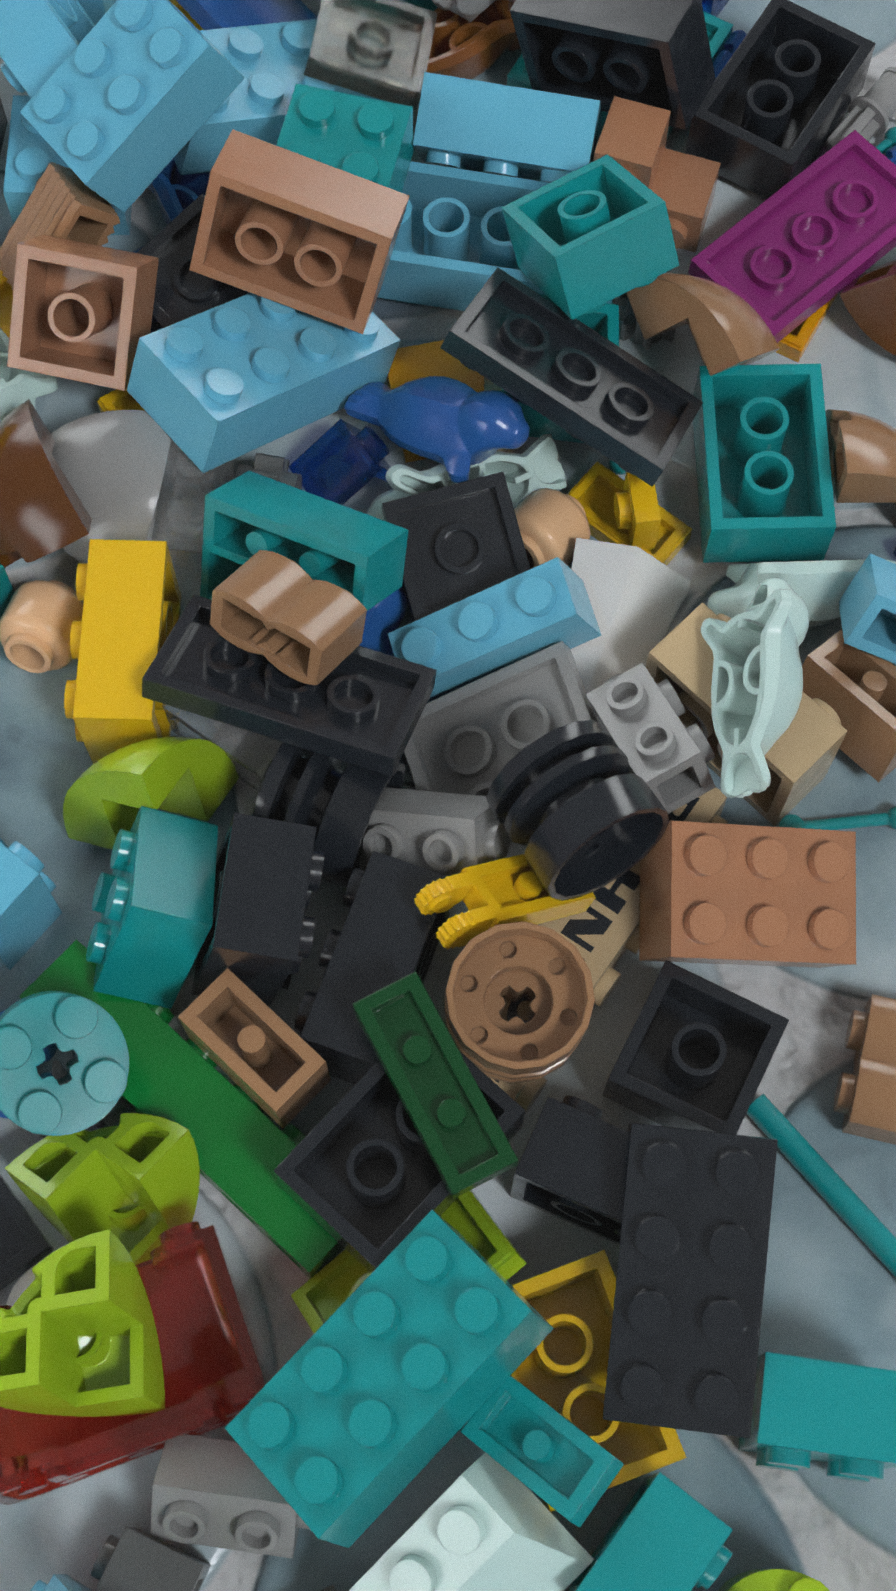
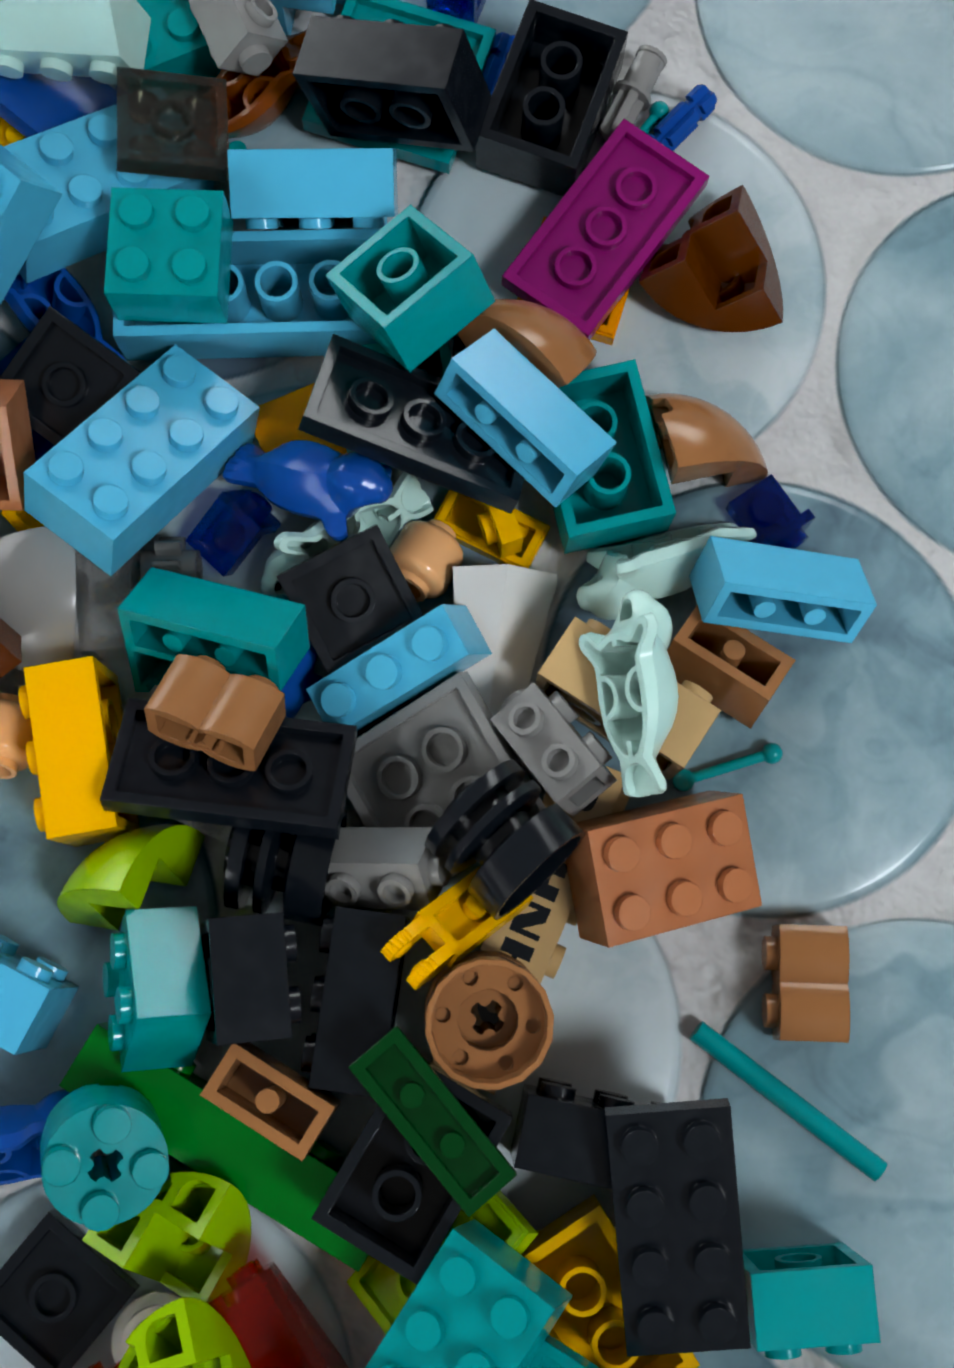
camera: 15 degrees left, 10 degrees up
nougat brick [189,129,410,334] -> none
nougat brick [593,96,721,253] -> none
black brick [602,960,789,1134] -> none
none -> medium azure brick [434,328,617,508]

